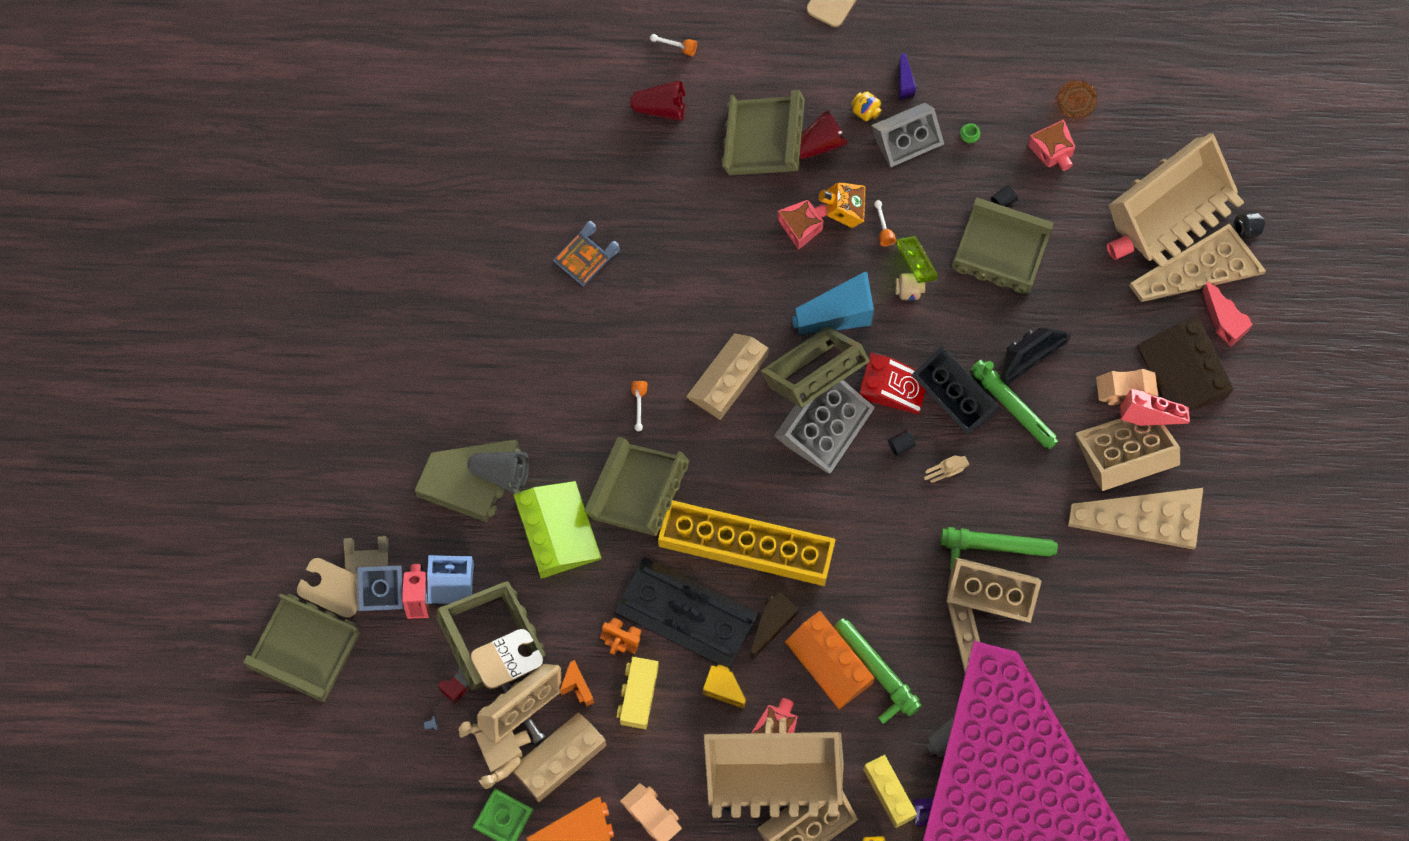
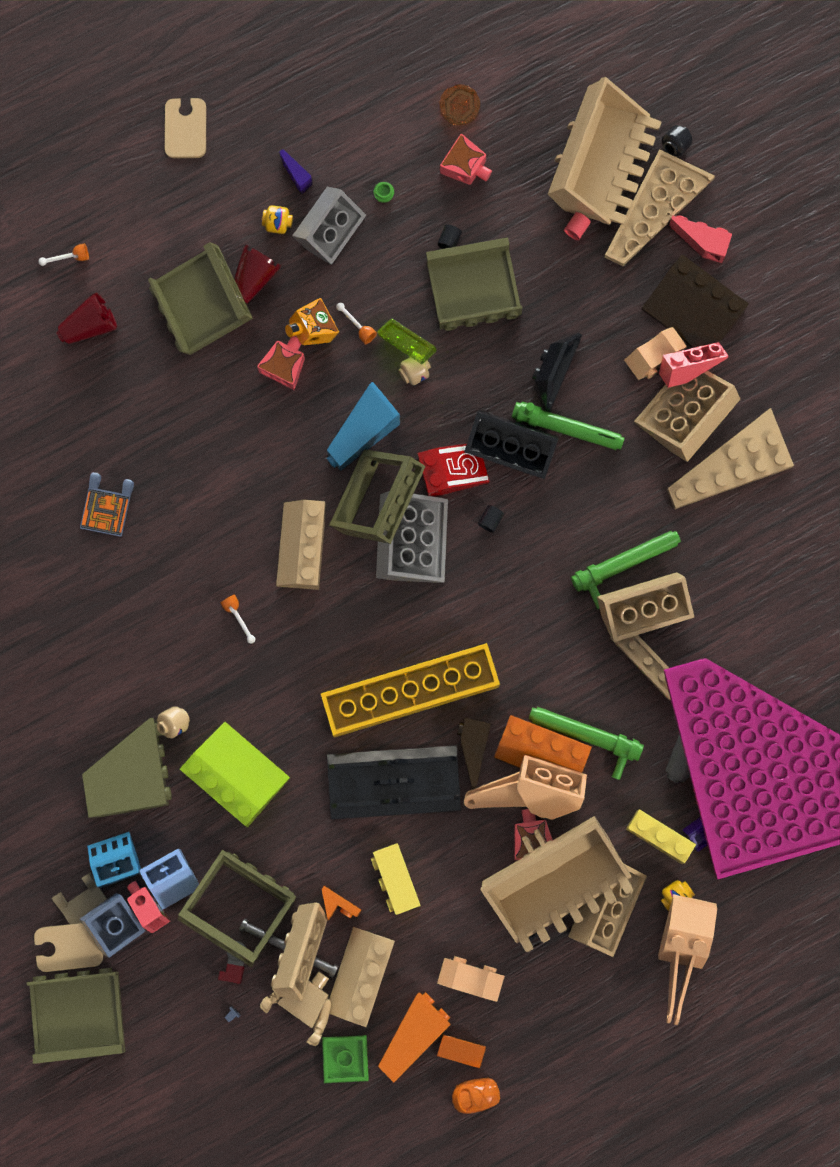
camera: 30 degrees left, 10 degrees up
dark grey cone [467,451,529,494] -> none
piece [470,629,543,689] -> none
olive panel [584,437,689,536] -> none
orange hips [600,618,641,655] -> none
yellow slope [703,665,746,709] -> none
tan piece [924,455,969,482] -> none
none -> dark azure slope [87,832,141,888]
none -> tan head [157,706,190,738]
none -> light nougat slope [464,755,587,820]

